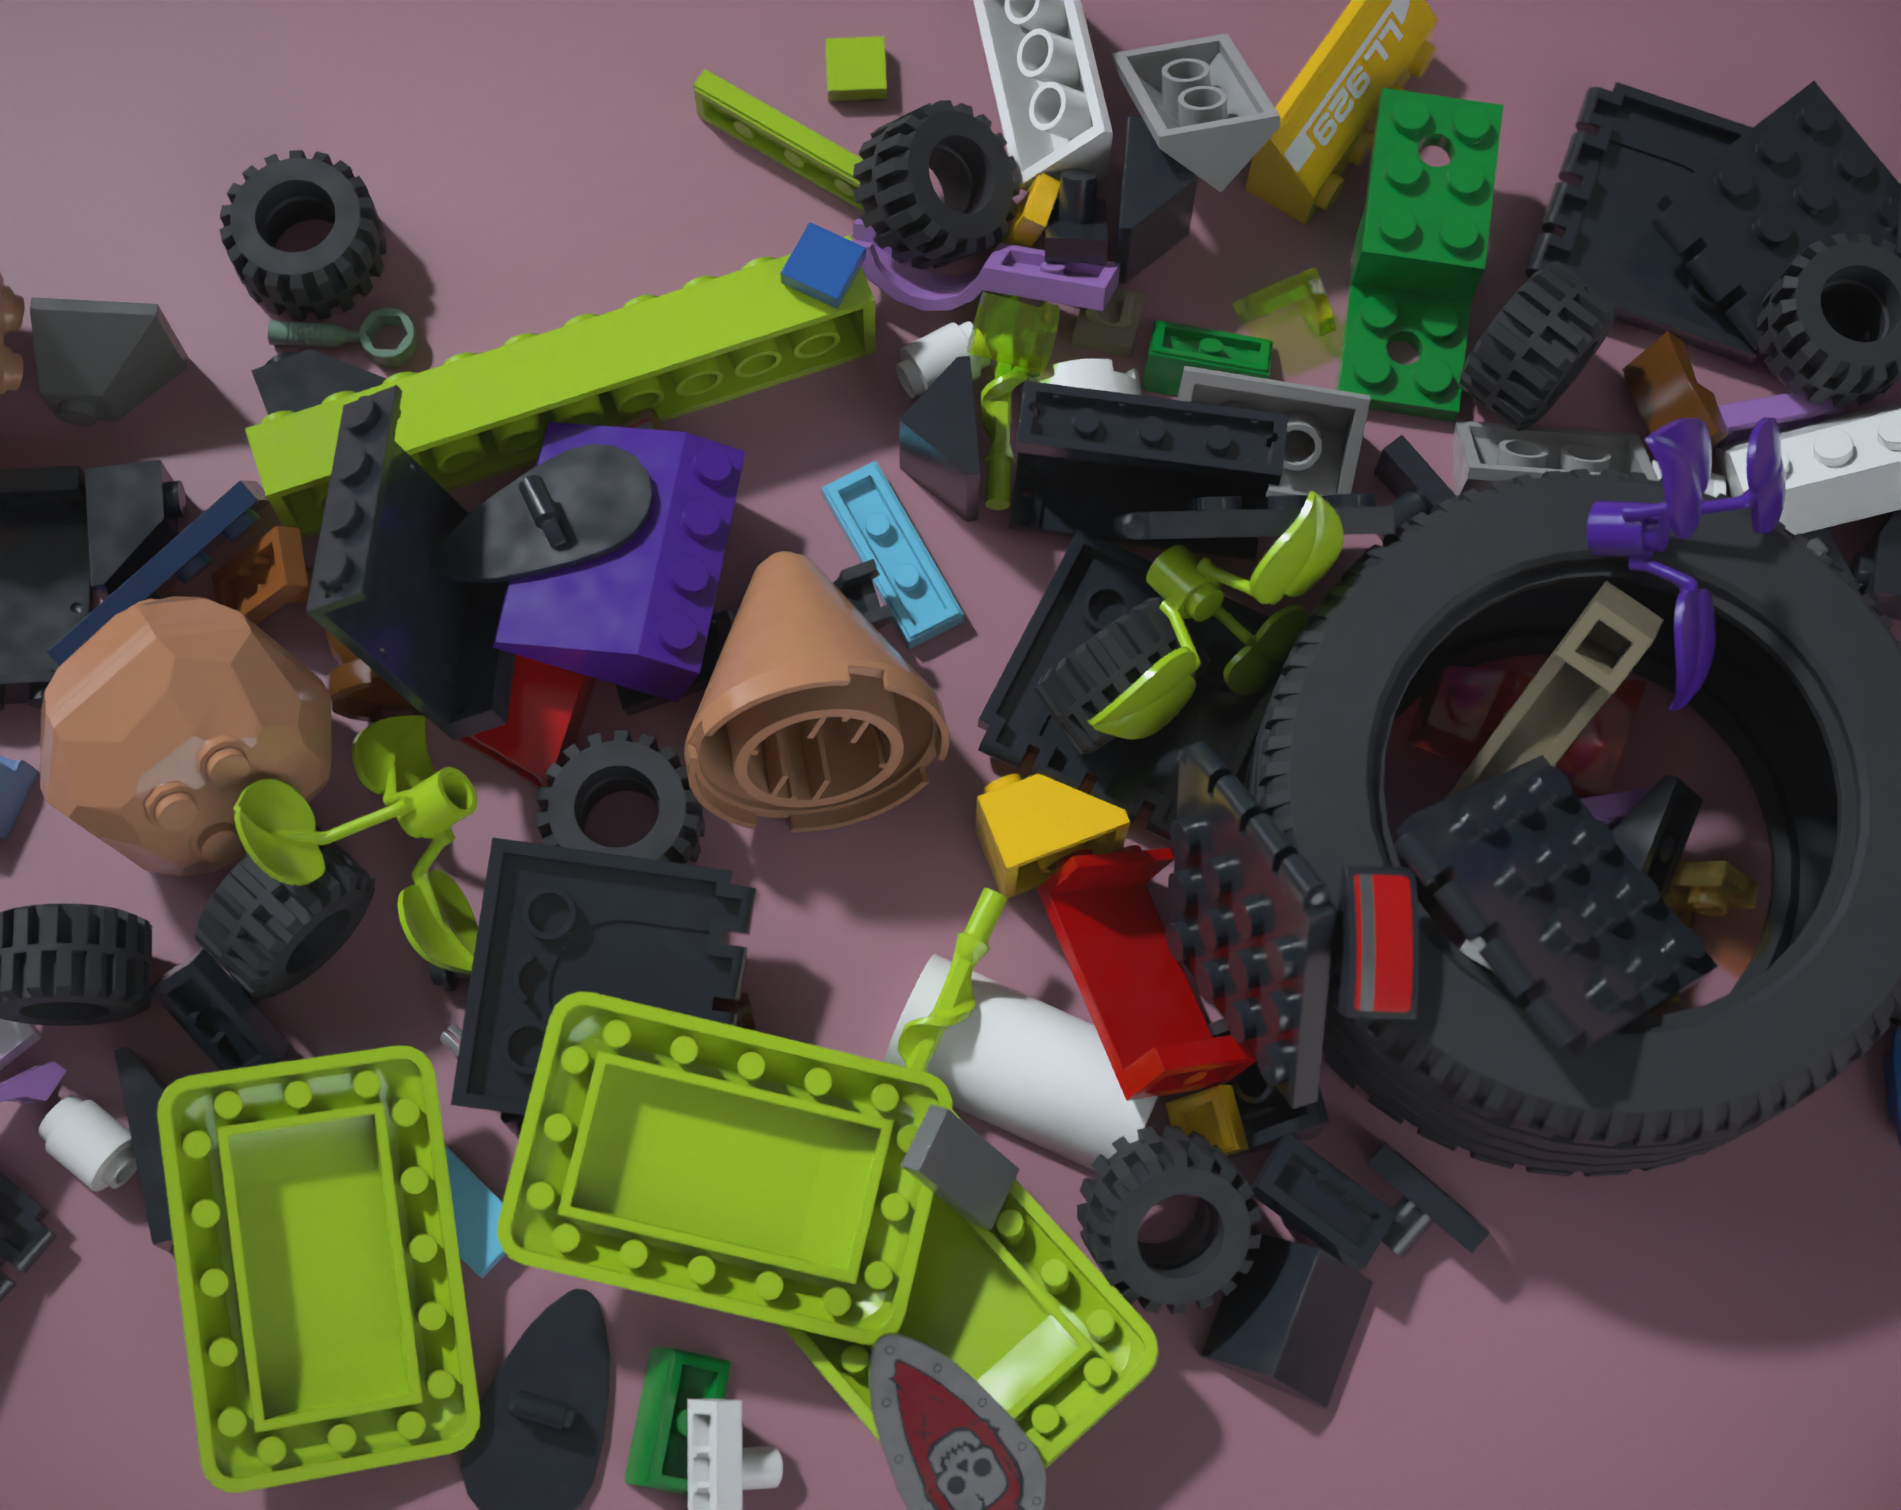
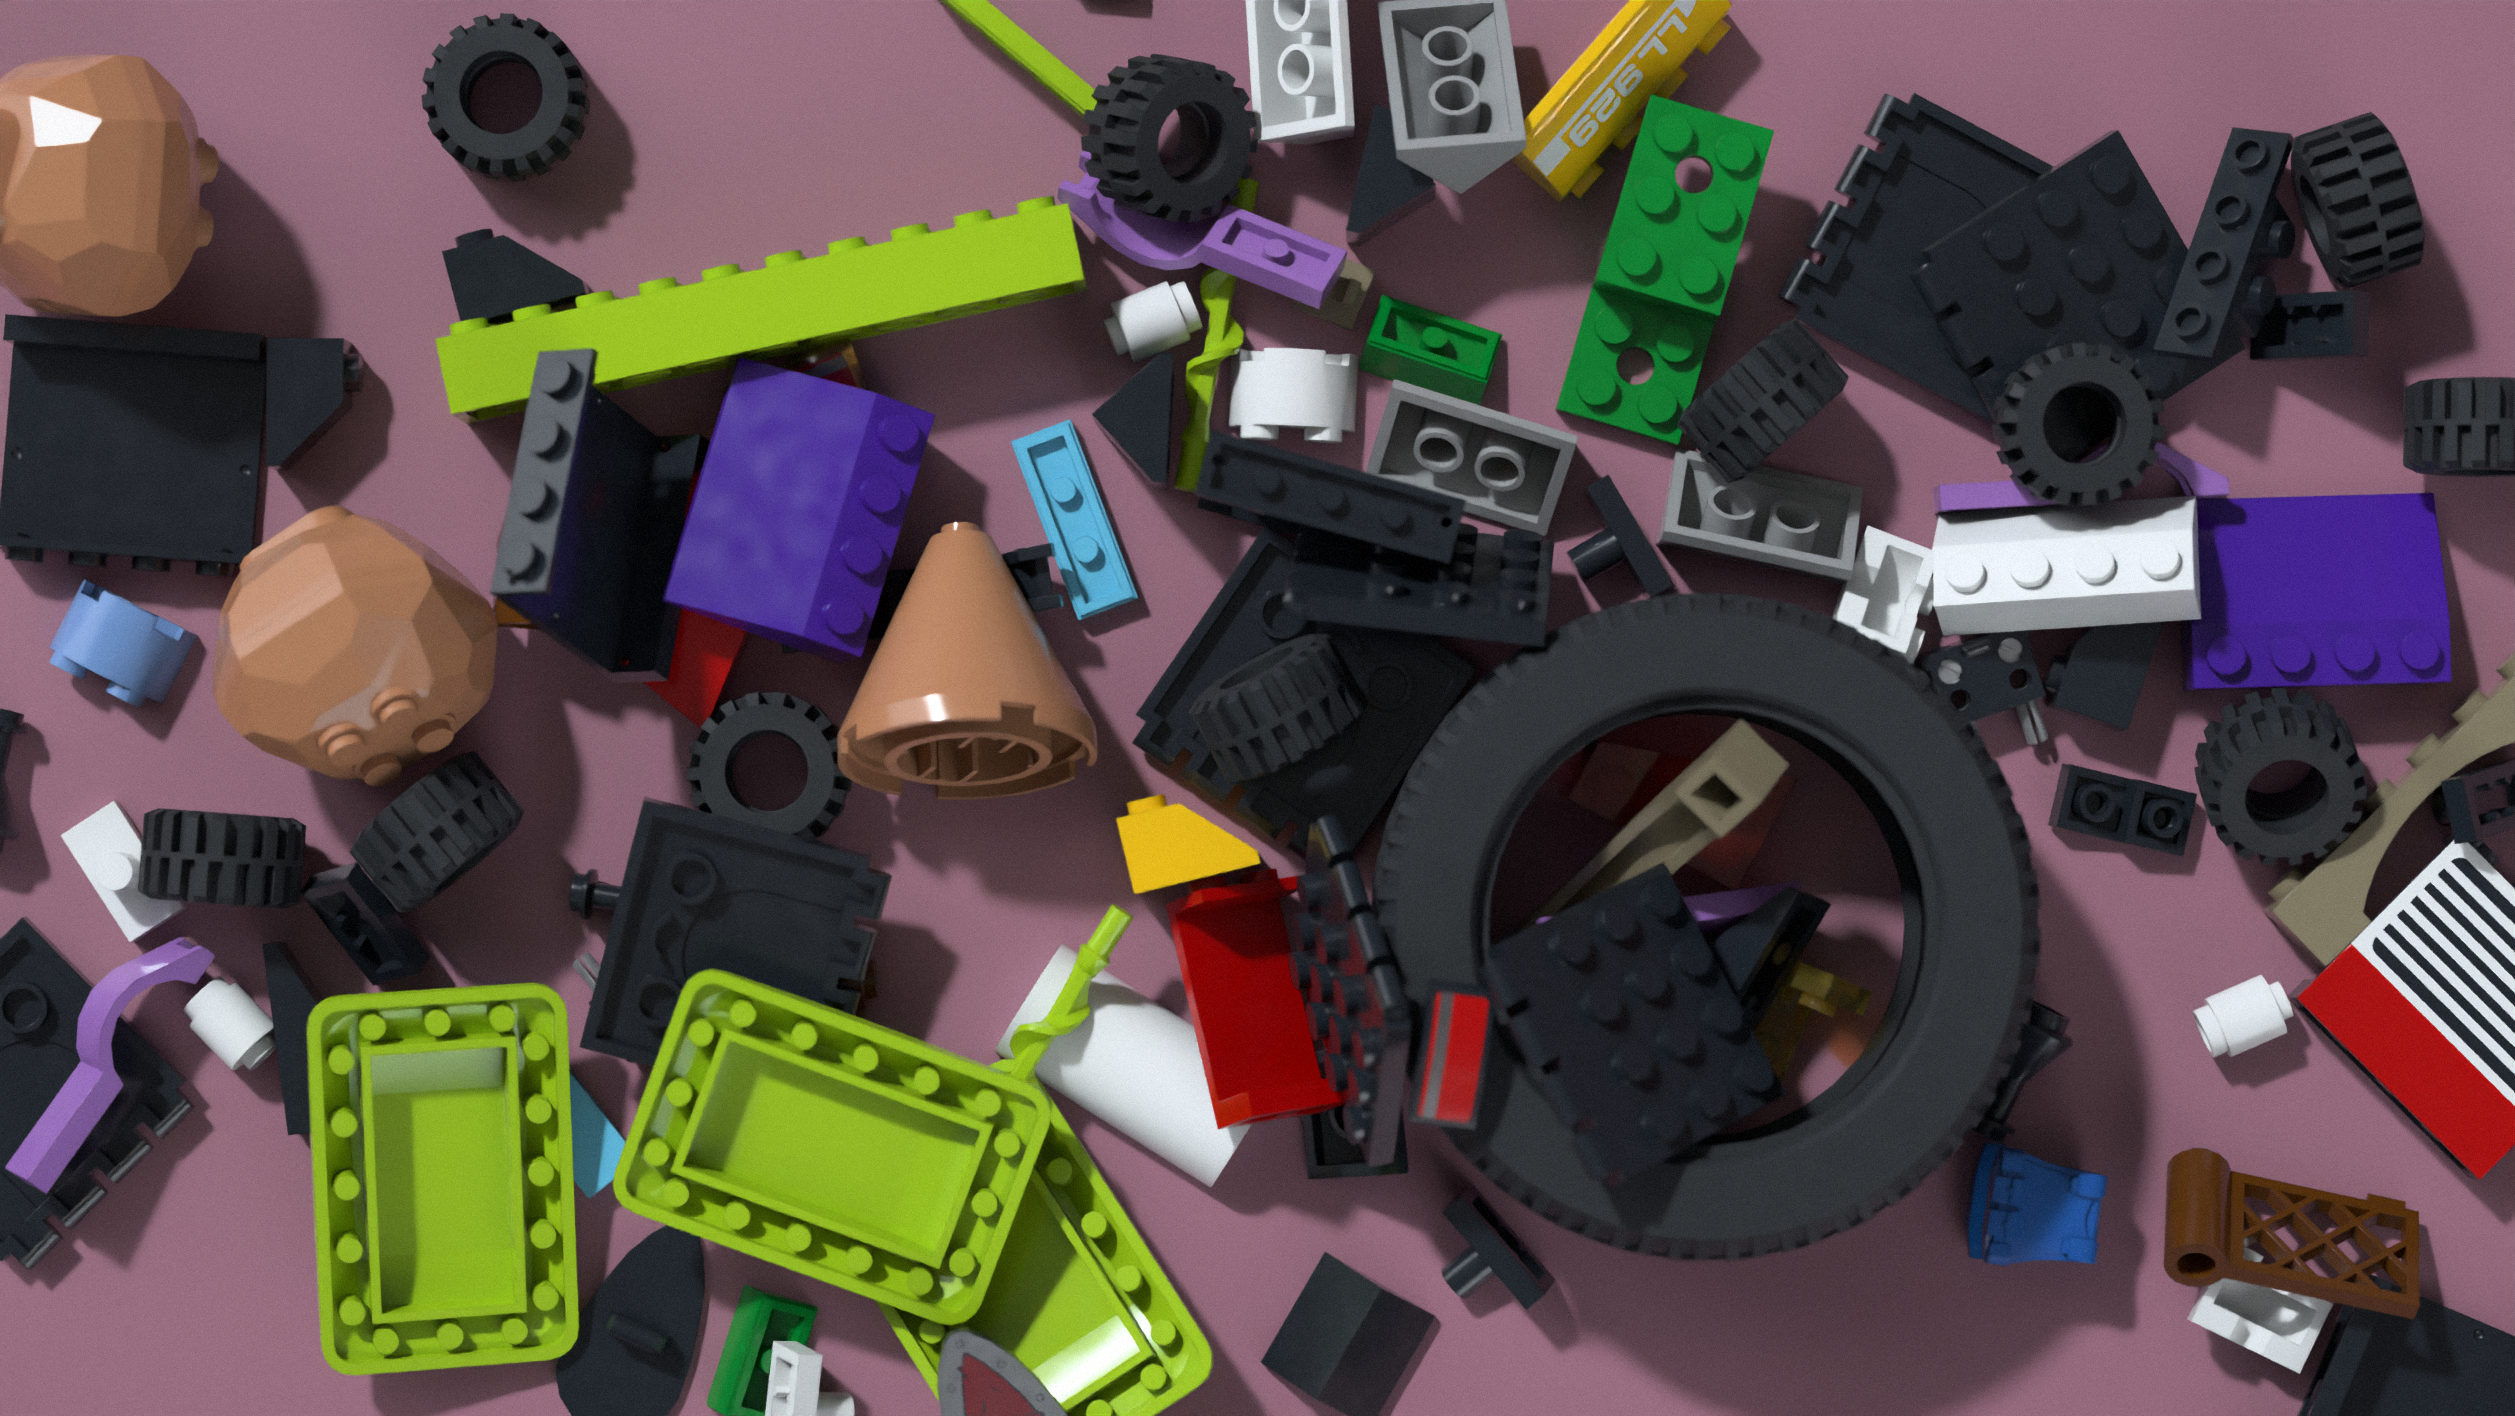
camera: 15 degrees right, 15 degrees up
dark grey slope [30,297,188,426] -> none
dark blue wing [47,480,270,666] -> none
dark orange tile [212,525,314,625] -> none
lime plant [233,715,478,975] -> none
sand green piece [268,307,418,368] -> none
black shield [434,444,654,583] -> none
blue tile [780,222,866,309] -> none
dark grey tile [901,1104,1020,1230] -> none
clear neon green tile [966,291,1059,379] -> none
yellow tile [1003,173,1060,248] -> none
black tile [1044,169,1108,264] -> none
black tyre [1077,1125,1262,1315] -> none
lime plant [1087,491,1344,740] -> none
yellow tile [1165,1085,1249,1156] -> none
clear neon green tile [1232,267,1336,338] -> none
black tile [1250,1133,1398,1272] -> none
dark purple plant [1587,417,1786,711] -> none
reddish brown slope [1622,331,1728,449] -> none

